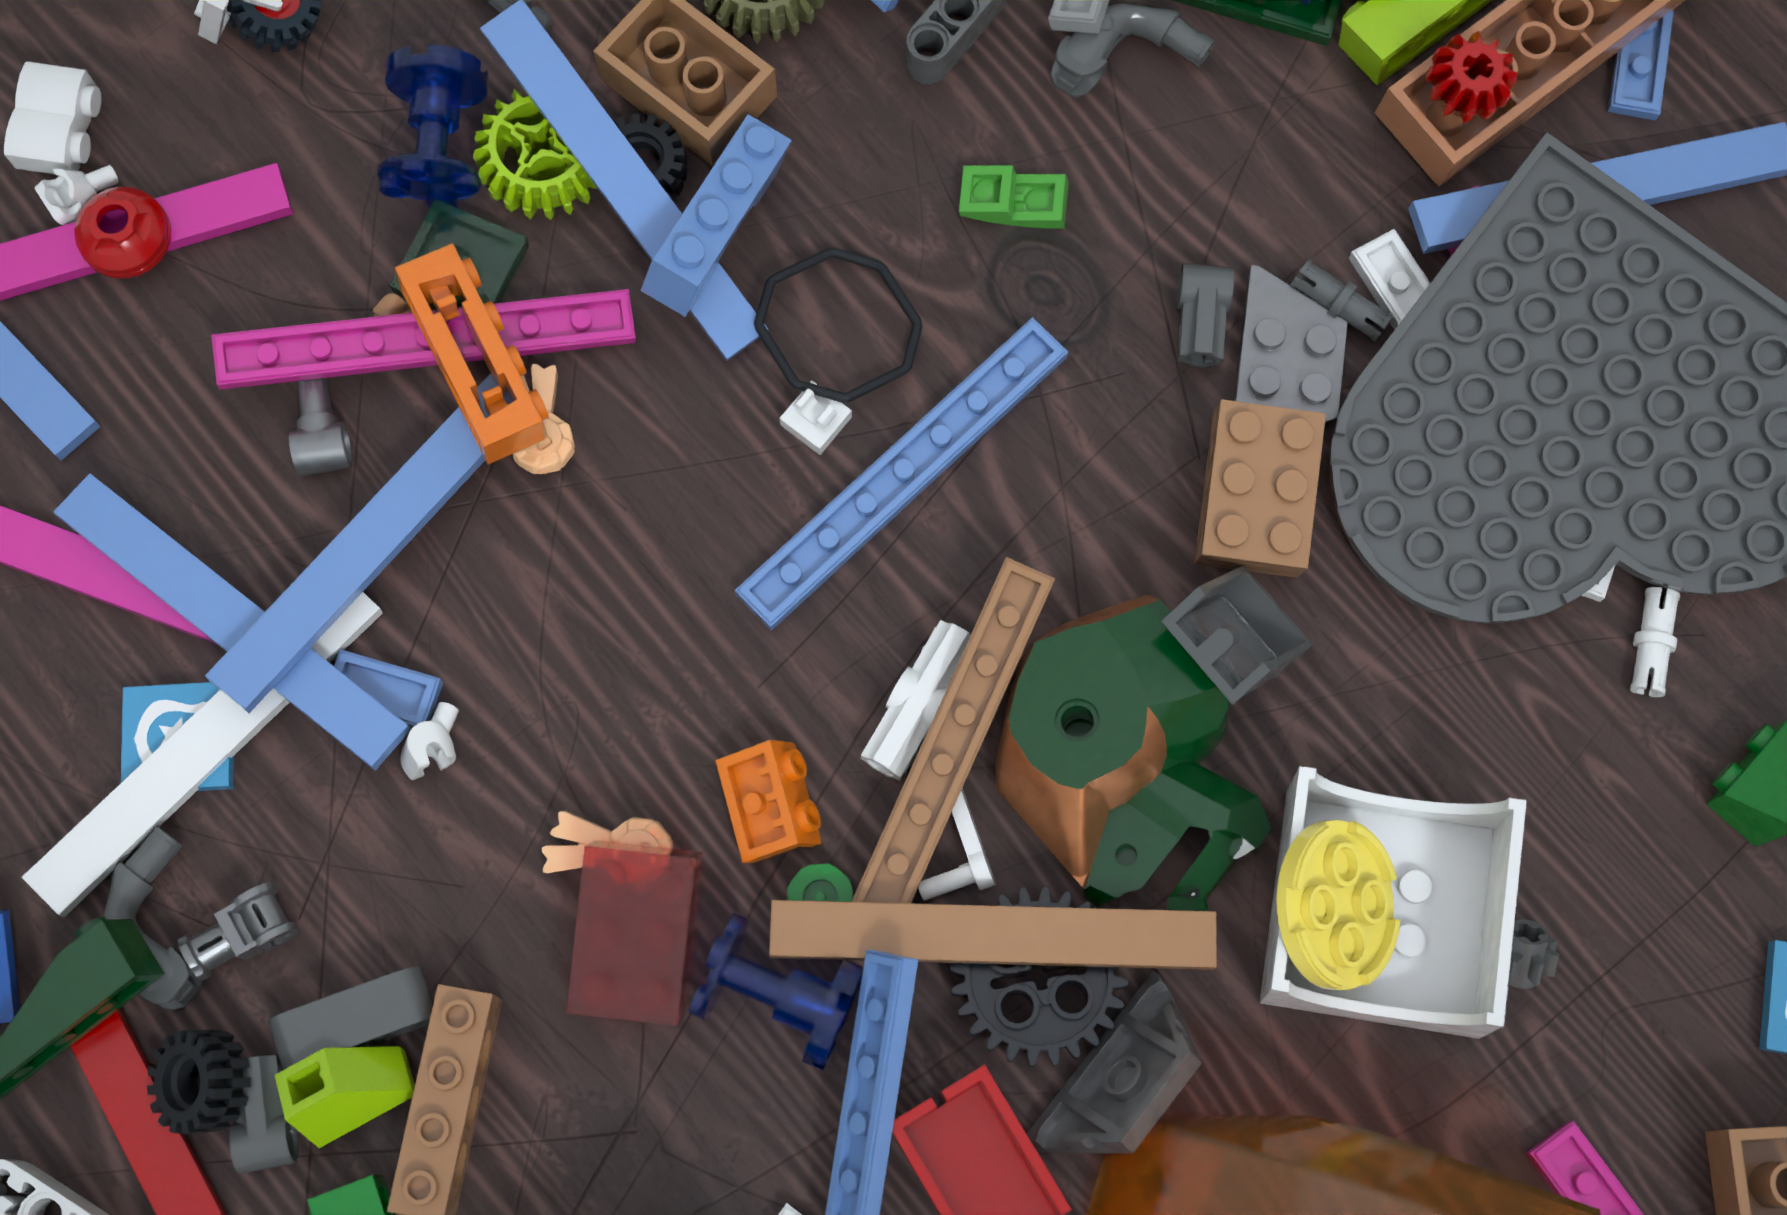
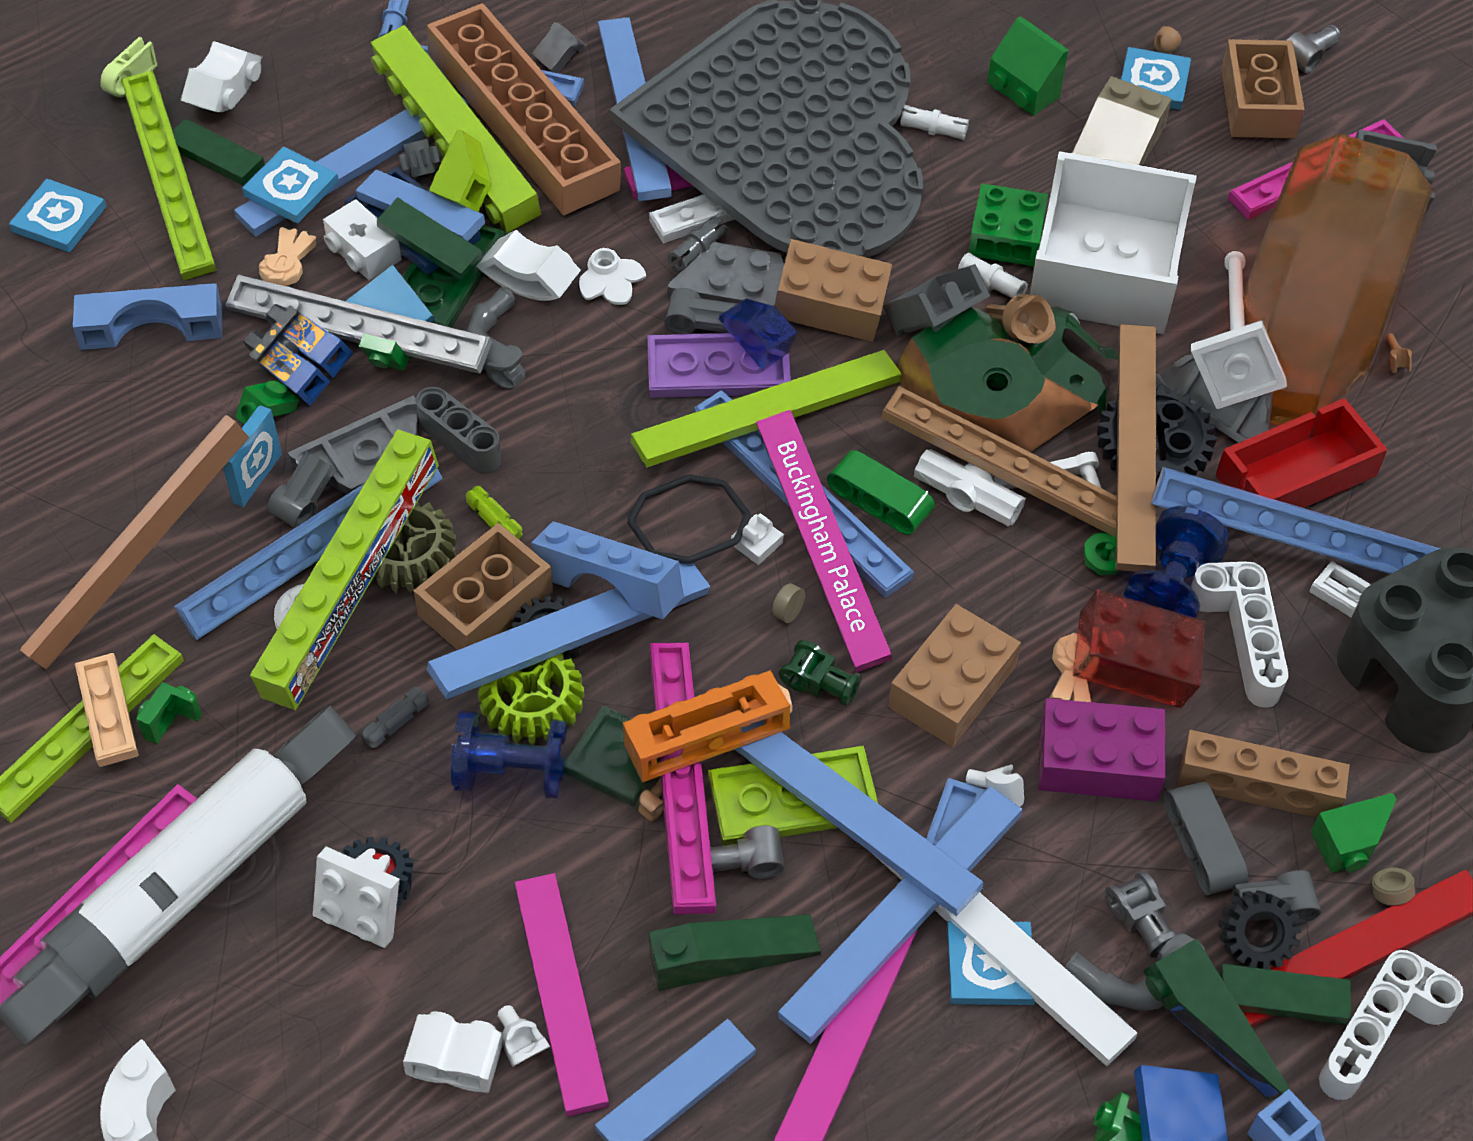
camera: 85 degrees left, 20 degrees down
red piece [74,187,172,278] -> none
lime slope [274,1046,415,1148] -> none
orange bracket [715,740,821,863] -> none
bright green slope [959,165,1069,229] -> none
light yellow tile [1277,820,1401,990] -> none
red gear [1425,31,1518,124] -> none
none -> lime axle [465,486,523,539]
none -> white brick [477,230,581,301]
none -> flat silver tile [532,22,585,73]
none -> white plate [579,248,646,305]
none -> lime tile [631,350,902,468]
none -> medium lavender tile [647,332,791,398]
none -> dark green slope [649,914,821,991]
none -> lime tile [708,746,878,846]
none -> clear blue slope [718,298,797,370]
none -> dark pink tile [756,410,892,672]
none -> dark tan tile [772,583,805,623]
none -> dark green connector [778,640,862,706]
none -> green beam [827,450,935,535]
none -> medium nougat brick [888,604,1021,747]
none -> white pin [958,253,1028,298]
none -> green brick [969,183,1048,266]
none -> medium nougat piece [985,294,1056,343]
none -> magenta brick [1038,698,1165,802]
none -> slope [1072,76,1172,166]
none -> white beam [1189,562,1288,708]
none -> white tile [1191,251,1287,409]
none -> dark green tile [1220,964,1351,1025]

